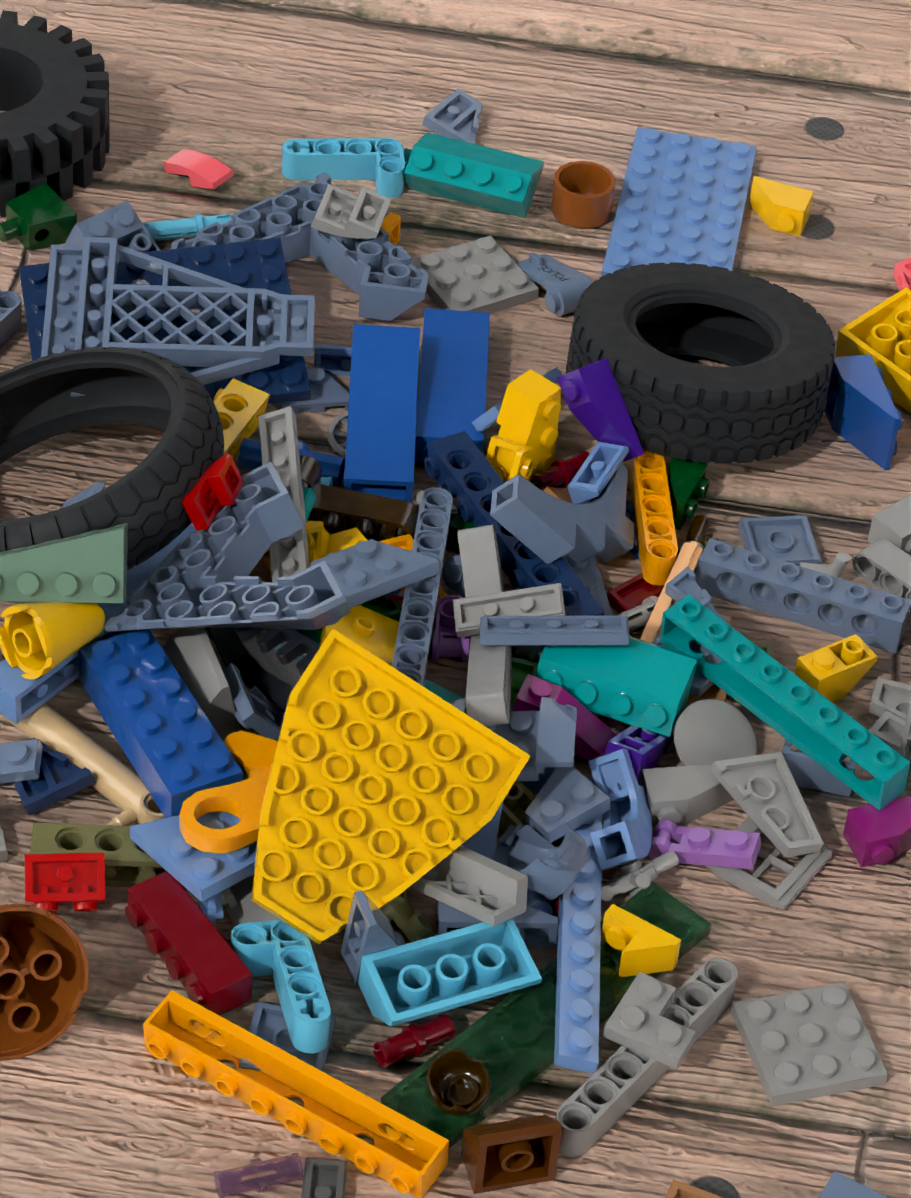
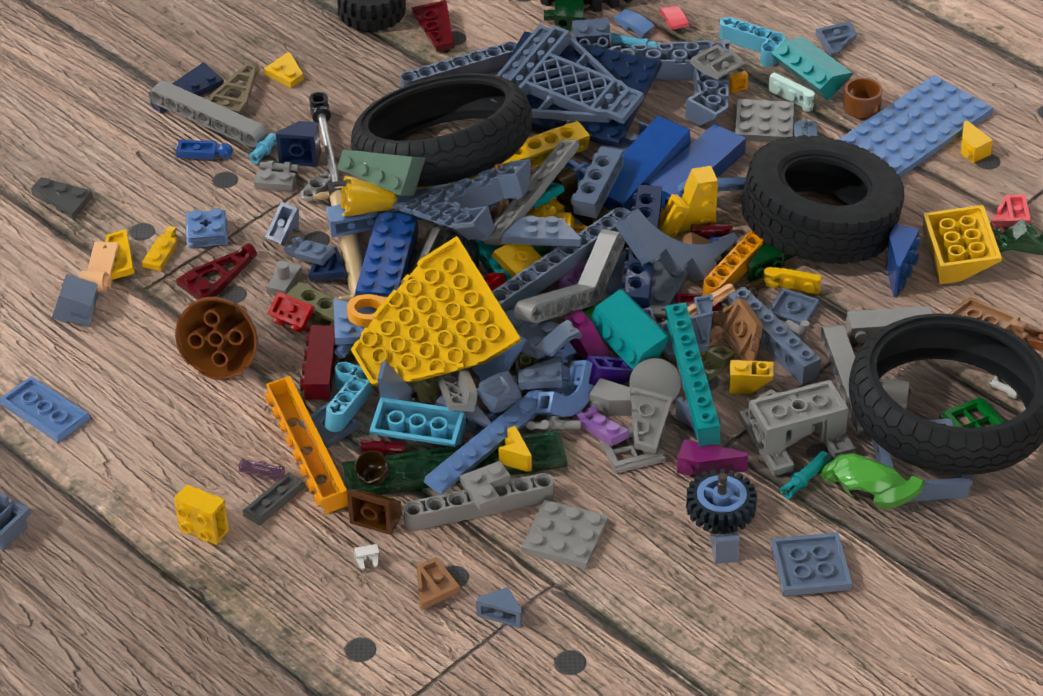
camera: 40 degrees right, 0 degrees up
red slope [182,454,244,531] -> none
light grey tile [453,583,566,637] -> none
sand blue tile [480,616,629,645] -> none
dark purple slope [557,358,644,463] -> none
medium blue slope [568,442,629,504] -> none
none -> sand blue brick [571,146,624,218]
none -> medium blue slope [613,9,655,38]
none -> medium nougat wing [712,298,763,361]
none -> yellow hinge [764,267,822,295]
none -> light aqua plate [769,72,815,112]

